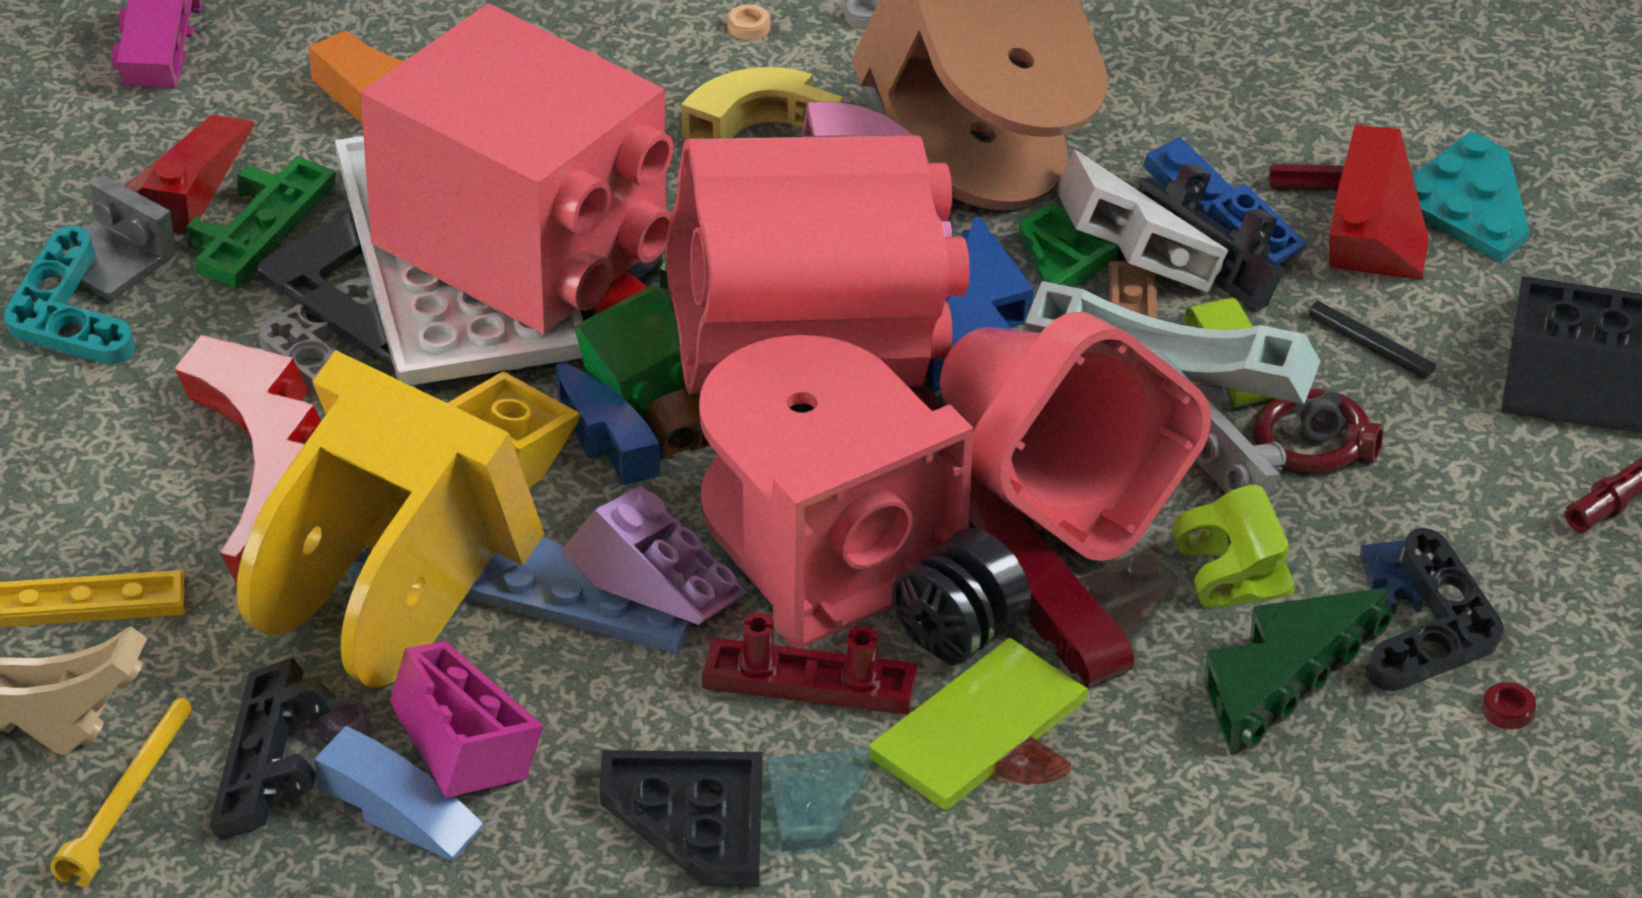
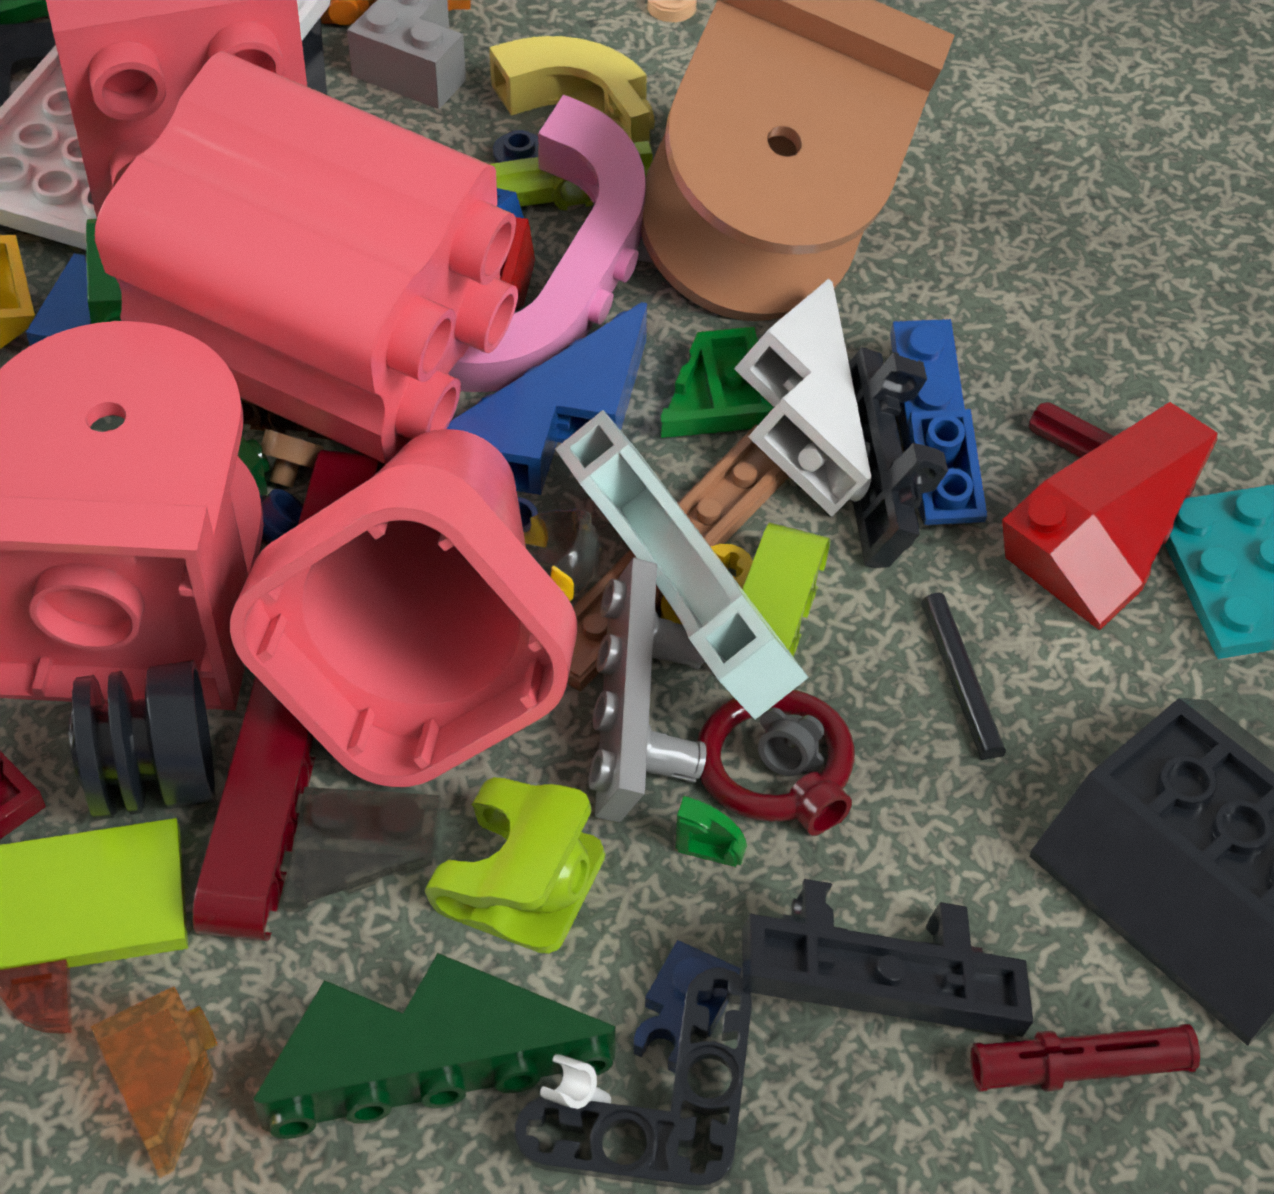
camera: 35 degrees right, 10 degrees up
none -> clear orange slope [90,986,218,1178]
none -> white hand [540,1054,611,1109]
none -> green tile [675,796,747,867]
none -> black hinge [742,879,1034,1037]

